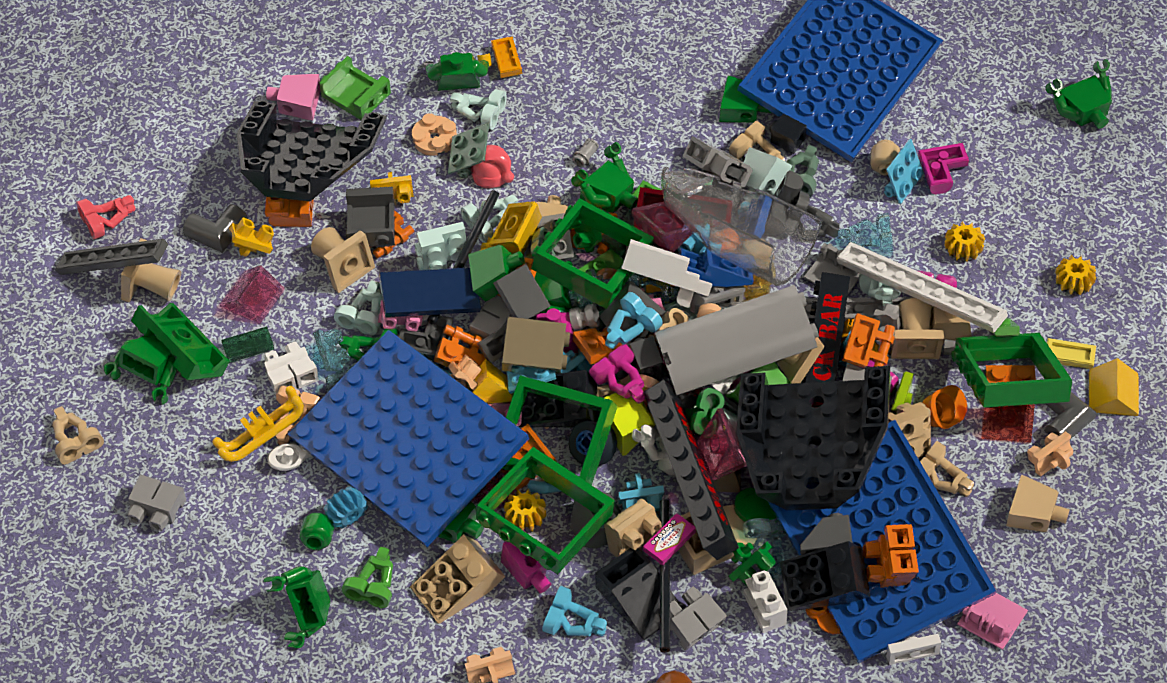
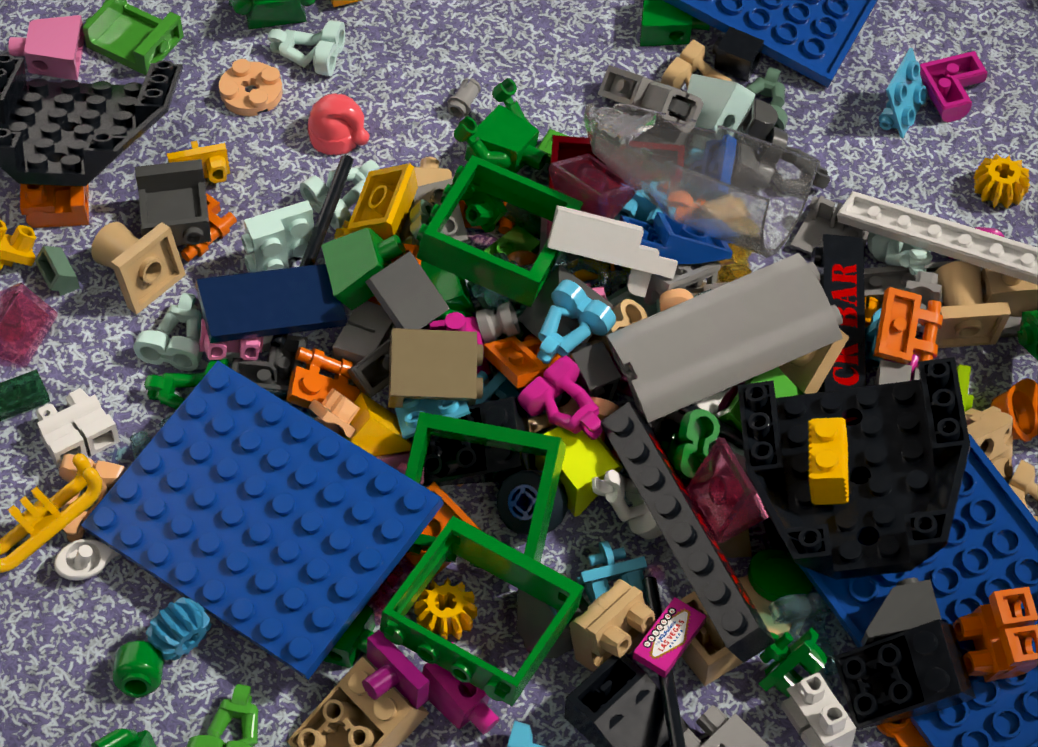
camera: 10 degrees left, 0 degrees up
clear light blue hips [309,329,351,375] -> none
sand green hinge [448,123,489,178] -> none
medium azure arm [528,480,561,494] -> none
clear light blue piece [838,213,893,256] -> none
tan head [870,140,900,175] -> none
none -> sand green piece [34,246,80,296]
none -> magenta tile [362,630,430,710]
none -> yellow brick [808,417,849,505]

